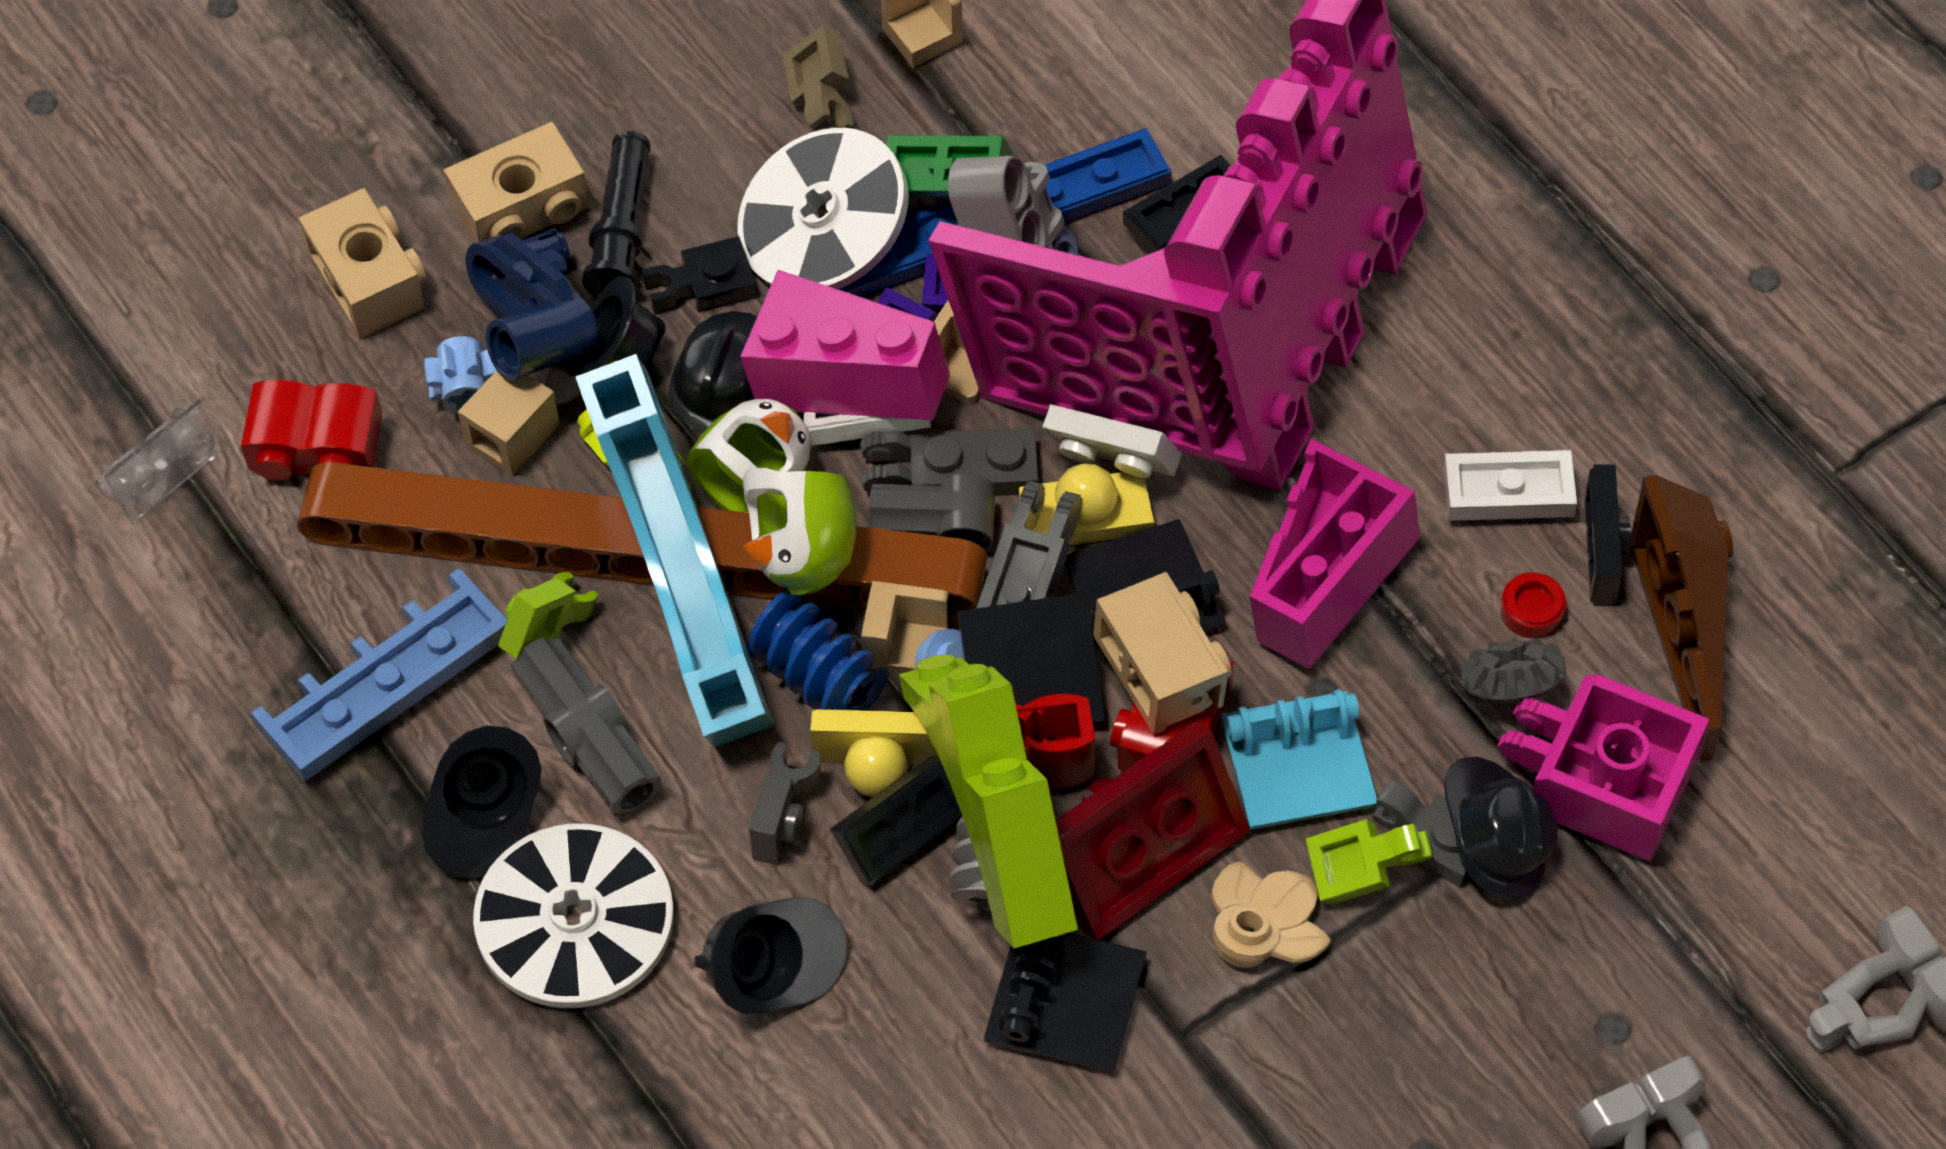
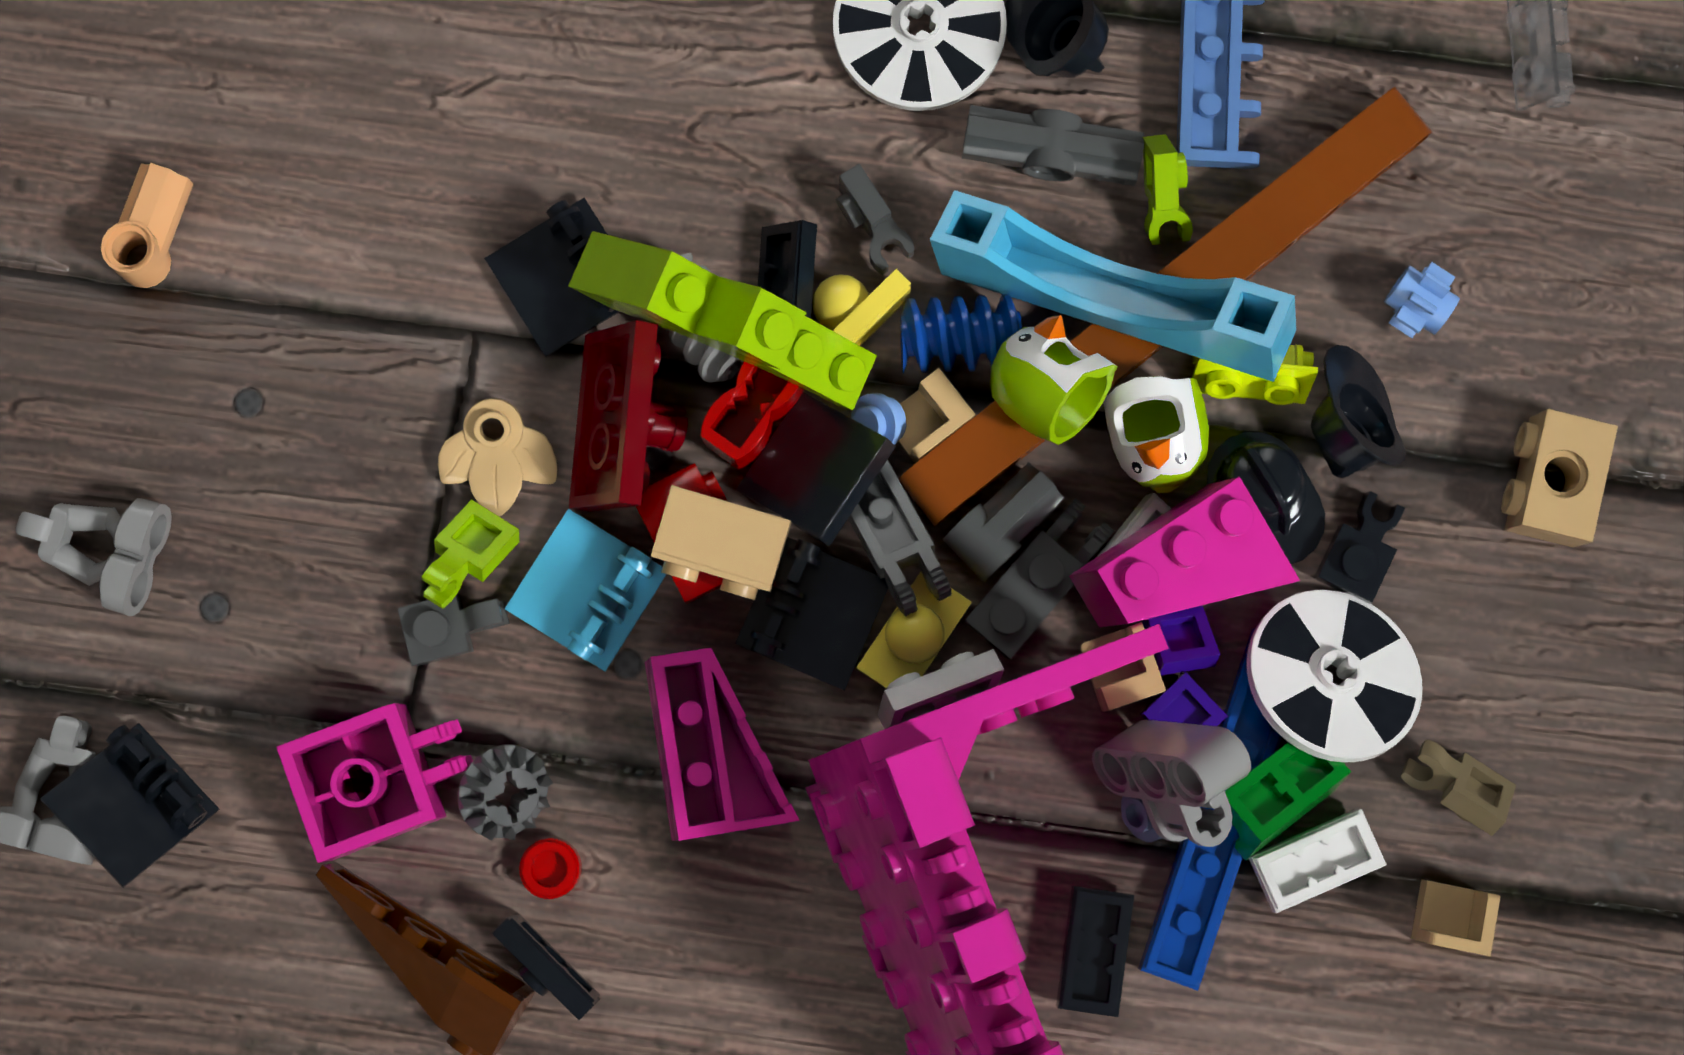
camera: 130 degrees right, 25 degrees up
red brick [241,380,383,480] -> none
tan brick [298,188,427,339] -> none
tan panel [458,370,559,476] -> none
dark blue piece [465,228,598,380] -> none
black pin [582,131,651,298] -> none
black piece [694,897,847,1014] -> none
white plate [1443,450,1577,521] -> none
black piece [1444,757,1558,900] -> none
none -> black hinge [41,723,219,888]
none -> white plate [1249,809,1387,913]

